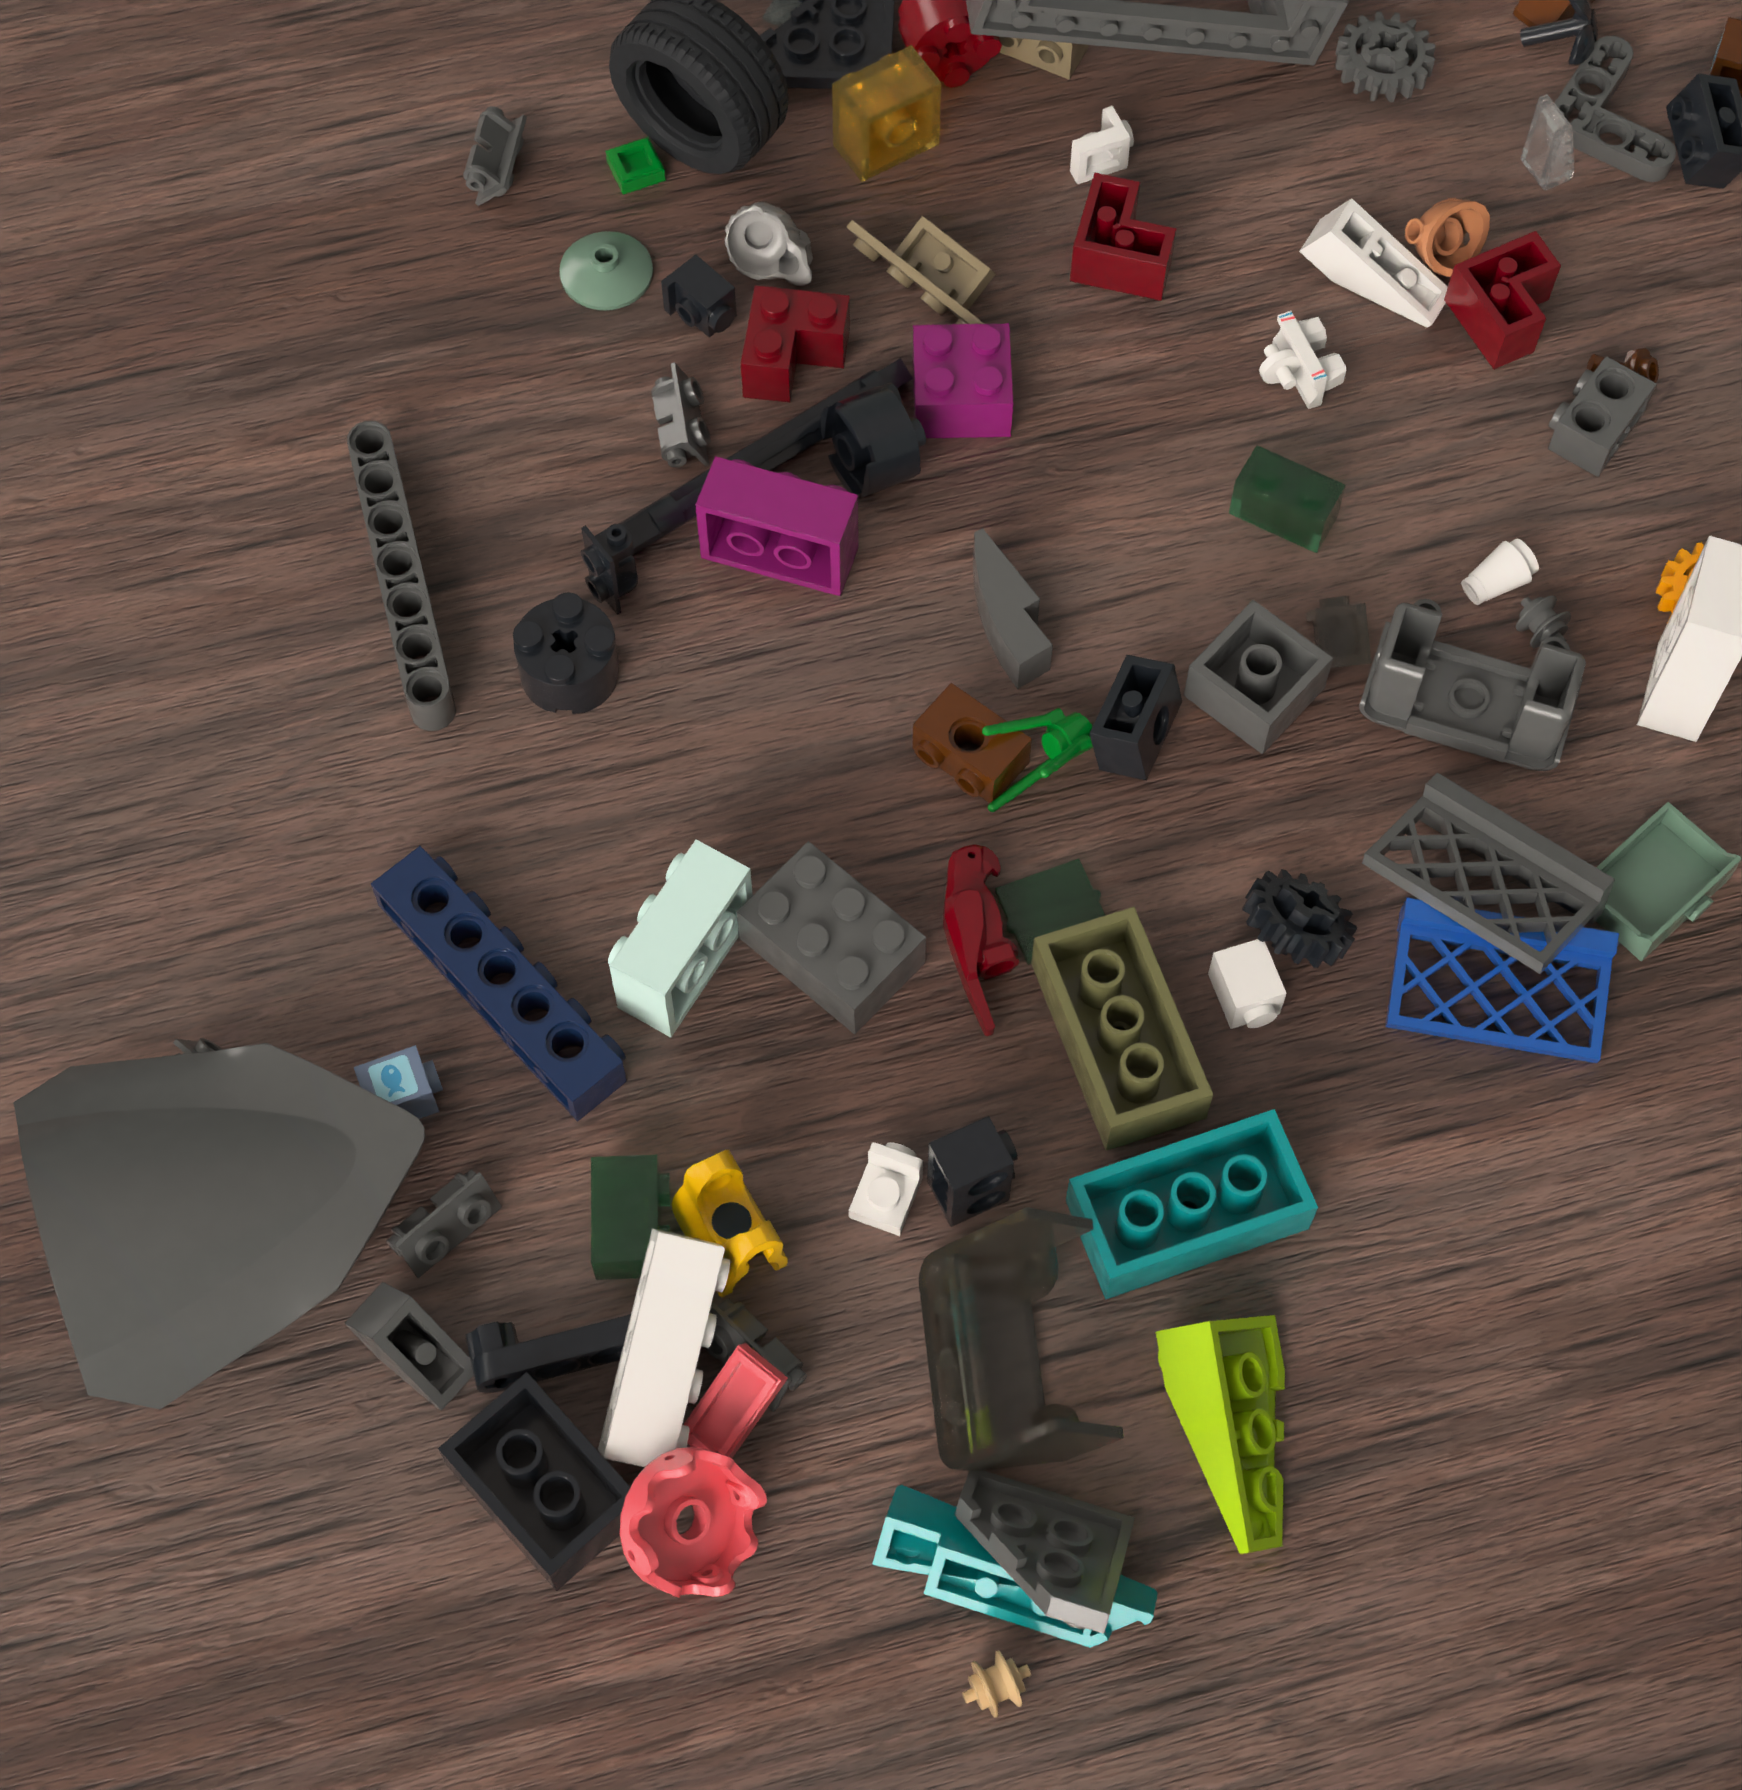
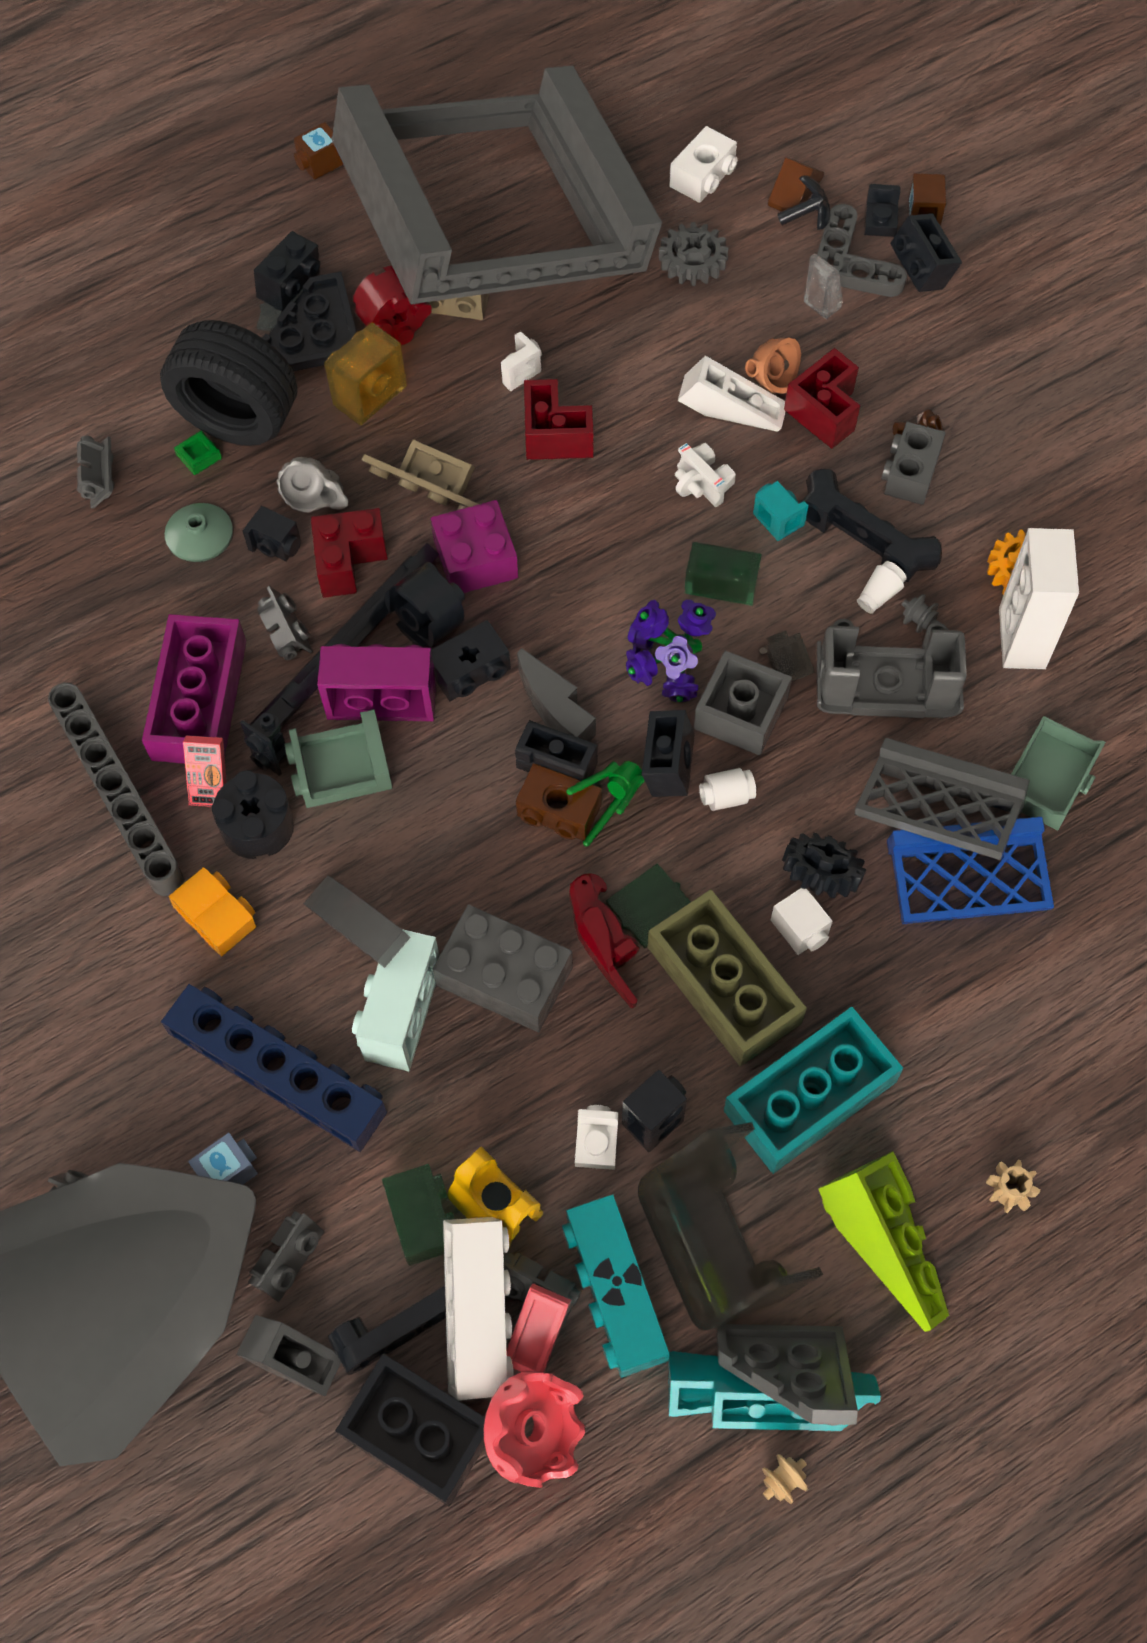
camera: 15 degrees left, 0 degrees up
none -> magenta brick [142,614,247,763]
none -> light orange brick [168,867,256,957]
none -> tile [183,735,227,807]
none -> sand green panel [285,710,393,808]
none -> dark grey slope [303,875,410,968]
none -> black brick [431,620,511,702]
none -> black brick [515,720,598,781]
none -> teal brick [562,1194,670,1378]
none -> dark purple plant [626,600,716,702]
none -> white brick [699,768,756,811]
none -> teal brick [753,481,808,541]
none -> black plate [799,468,942,583]
none -> black bracket [864,184,901,237]
none -> tan gear [986,1160,1040,1213]

